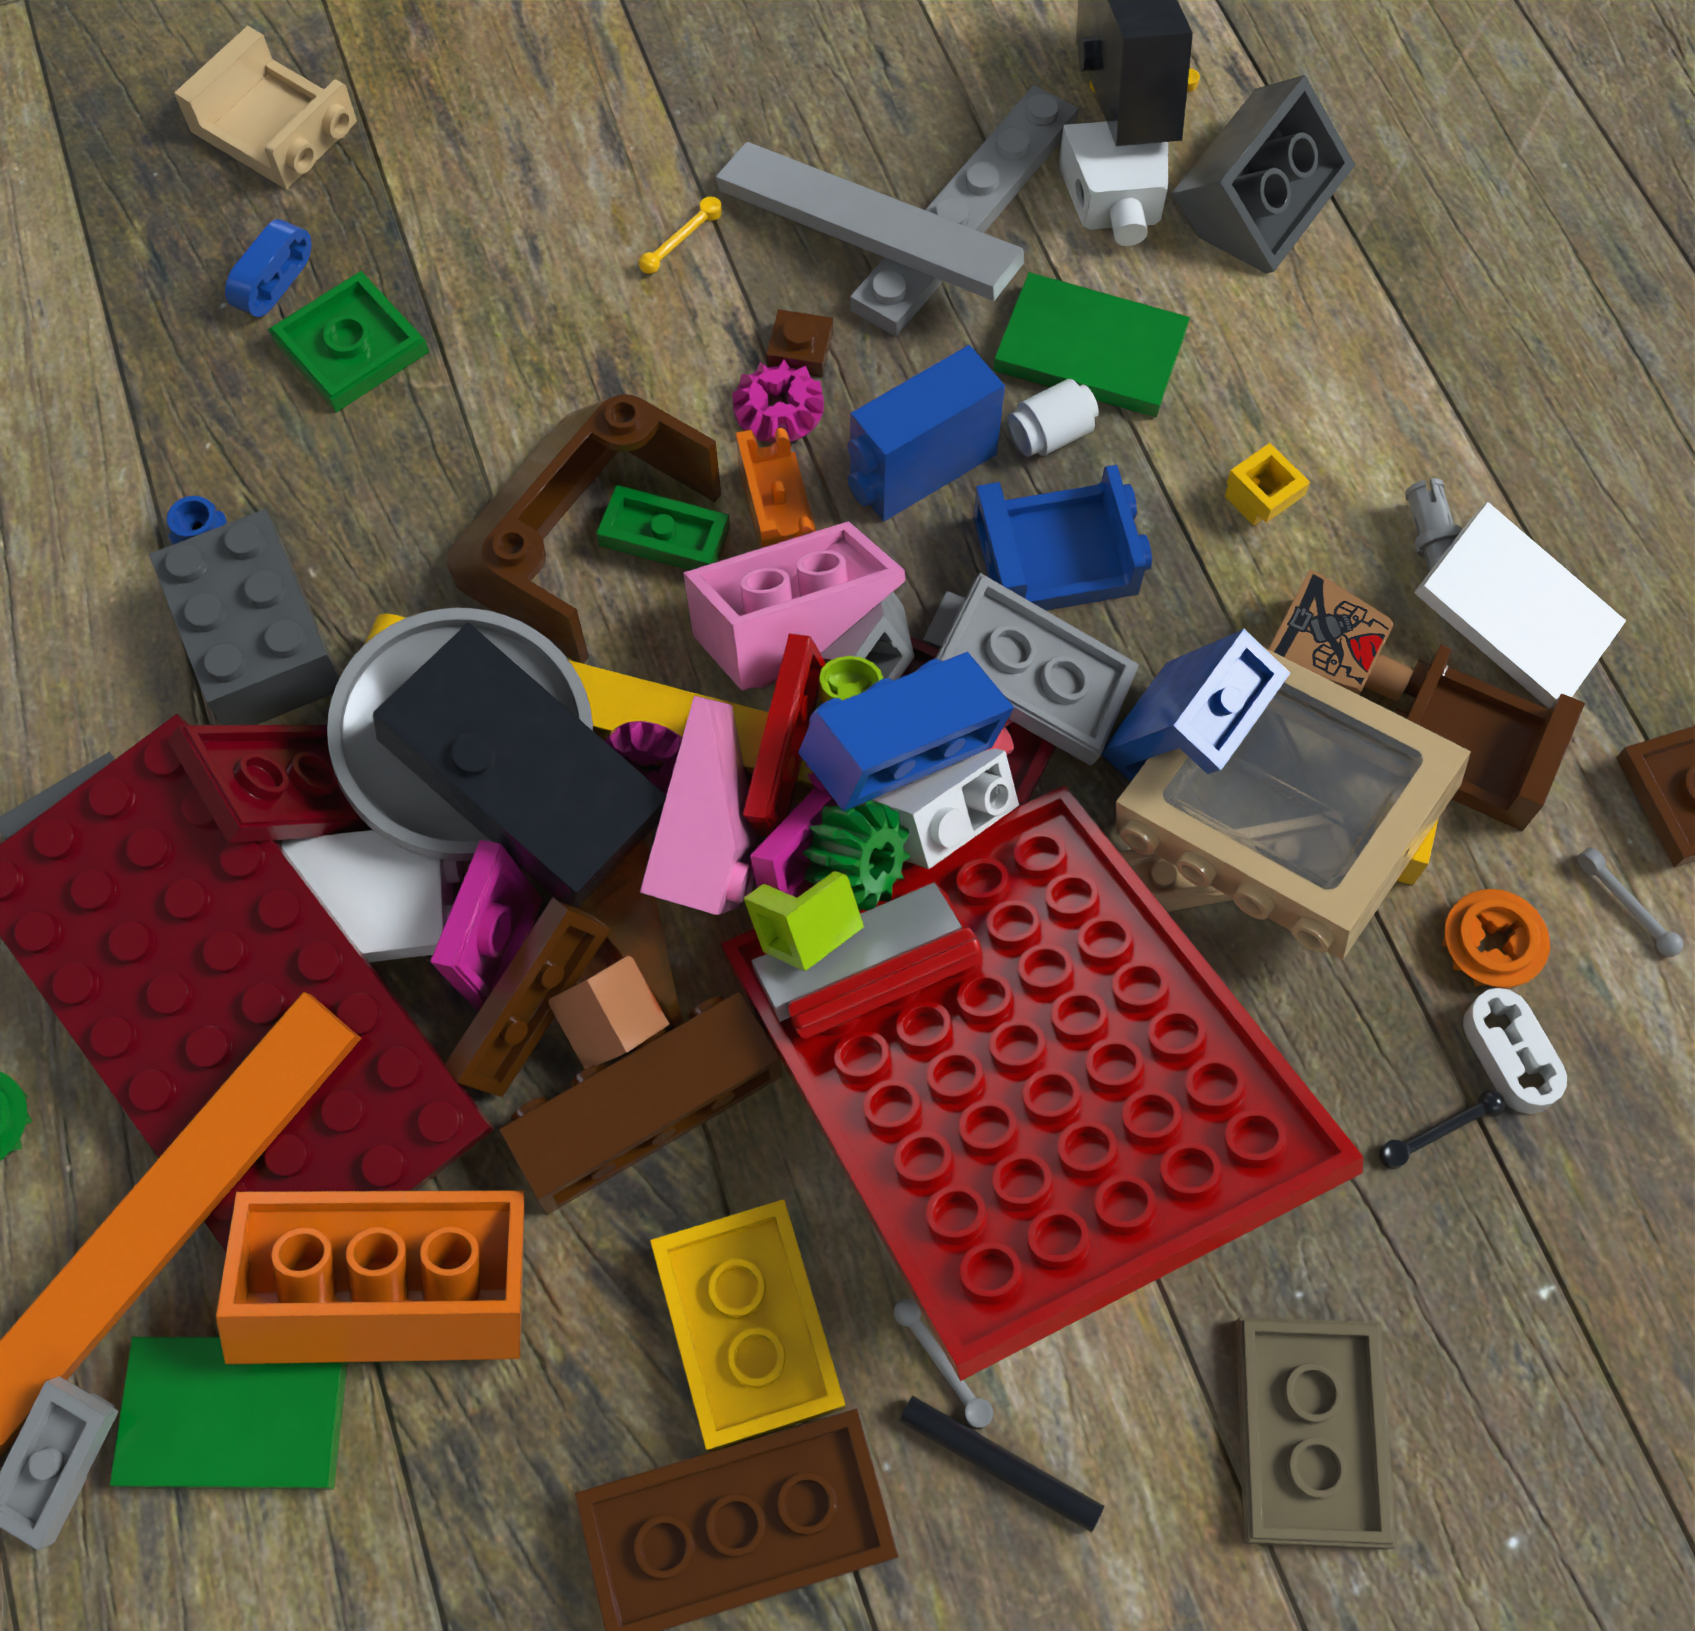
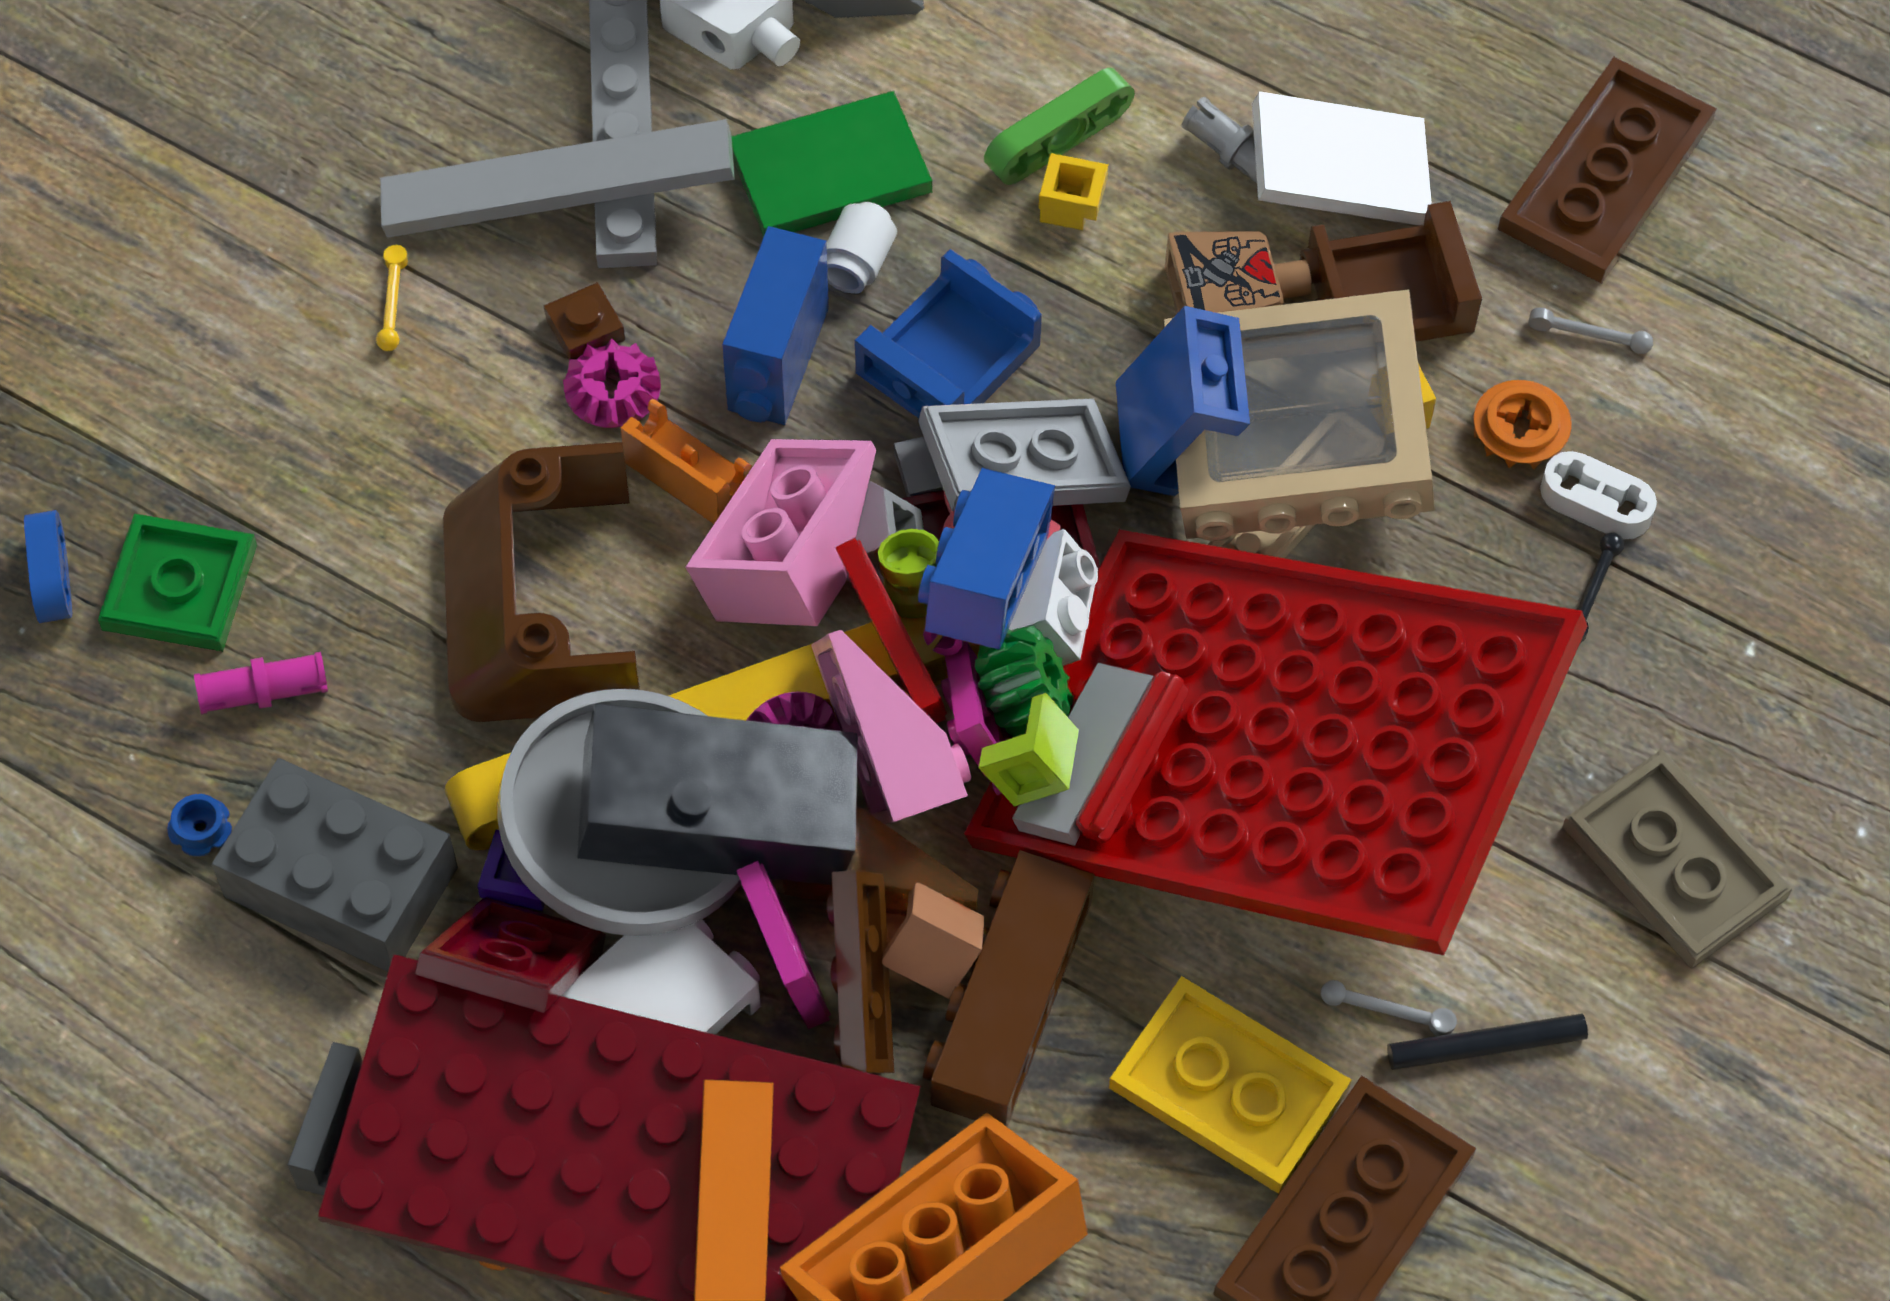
camera: 40 degrees left, 5 degrees down
green plate [596,485,730,570] -> none
none -> dark pink pin [194,652,328,715]
none -> bright green beam [984,68,1135,185]

